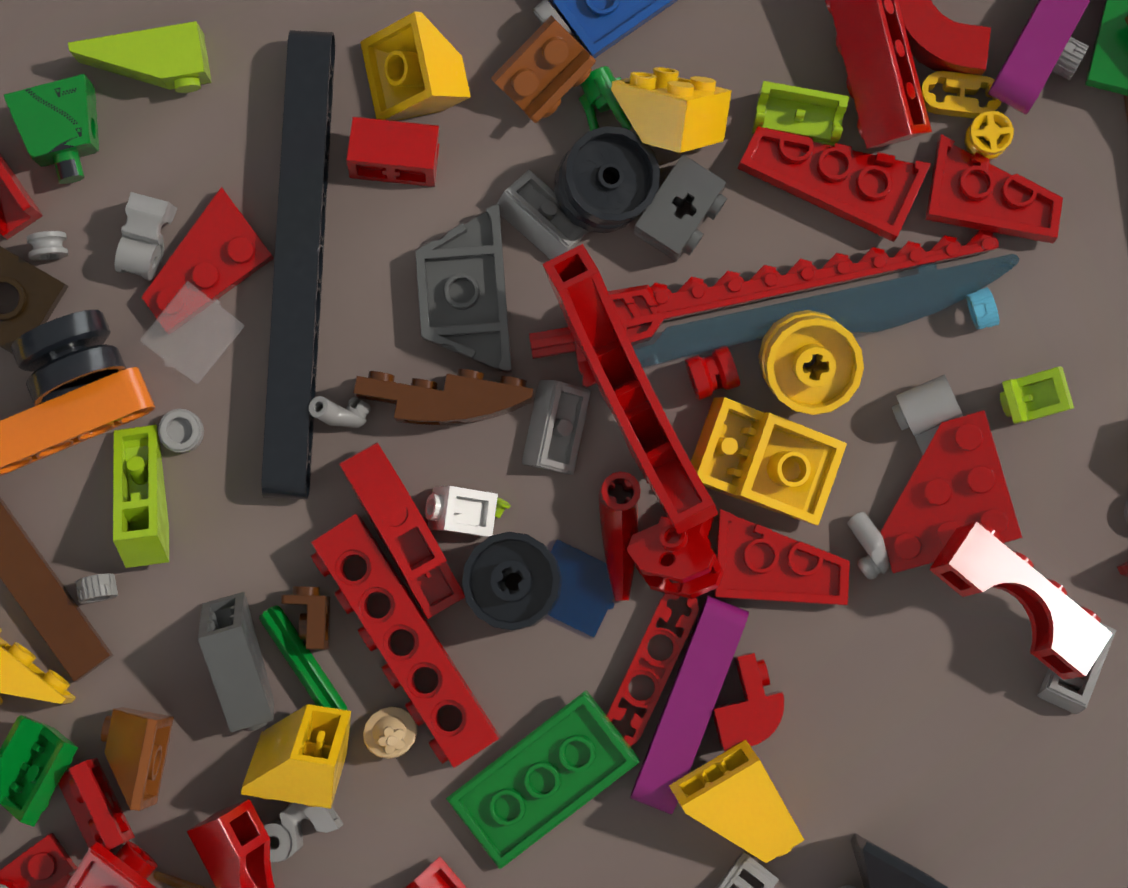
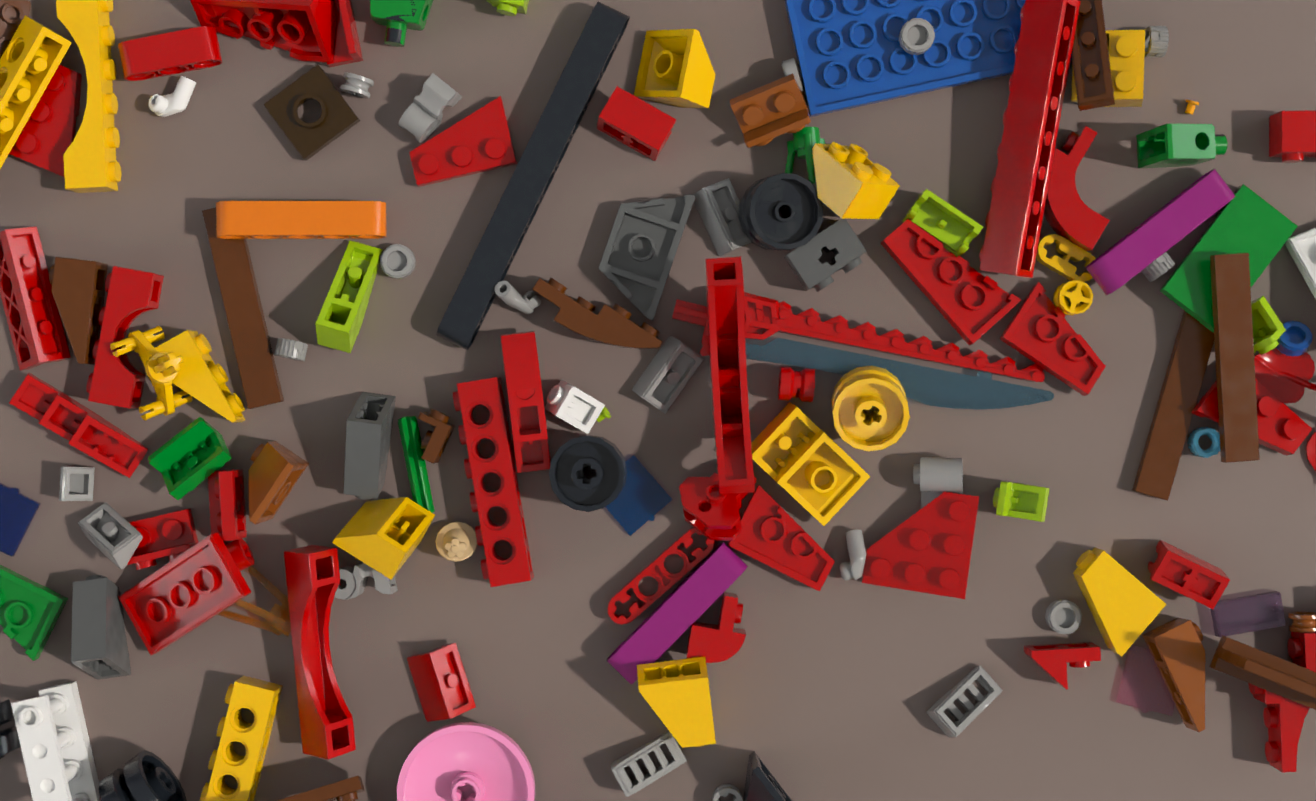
camera: 20 degrees right, 5 degrees up
black wheel [11,310,126,405] -> none
clear piece [140,281,245,385] -> none
green tile [446,690,641,869] -> none
red piece [599,471,641,601] -> none
arch [929,522,1112,680] -> none
medium azure axle [966,287,1000,329] -> none

